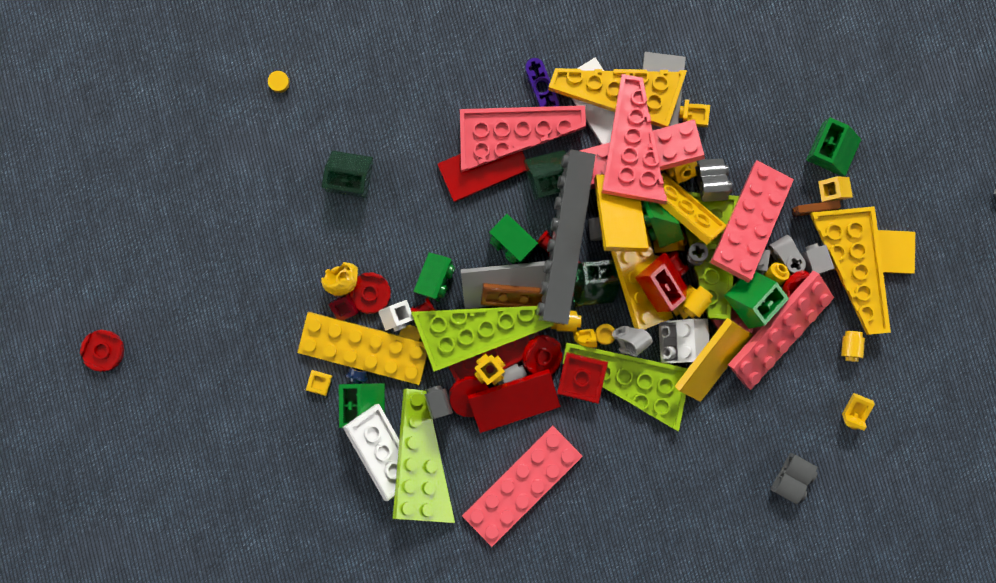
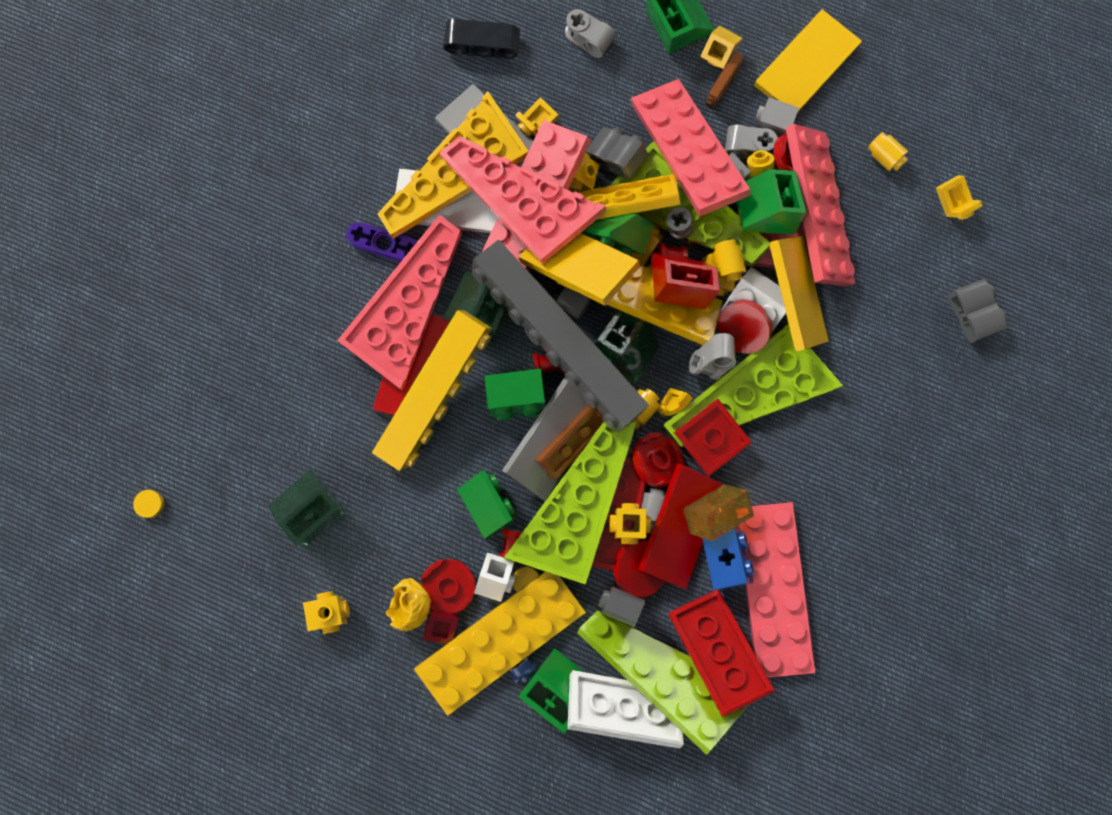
camera: 50 degrees left, 5 degrees down
yellow tile [306,370,333,396] -> none
yellow tile [595,324,615,345] -> none
yellow wing [810,206,891,335] -> none
none -> yellow brick [303,591,350,634]
none -> yellow brick [372,310,492,471]
none -> black beam [443,19,520,59]
none -> light grey piece [565,9,616,58]
none -> red tile [668,590,775,718]
none -> clear yellow brick [683,484,754,541]
none -> blue brick [702,526,755,591]
none -> red tile [718,299,772,354]

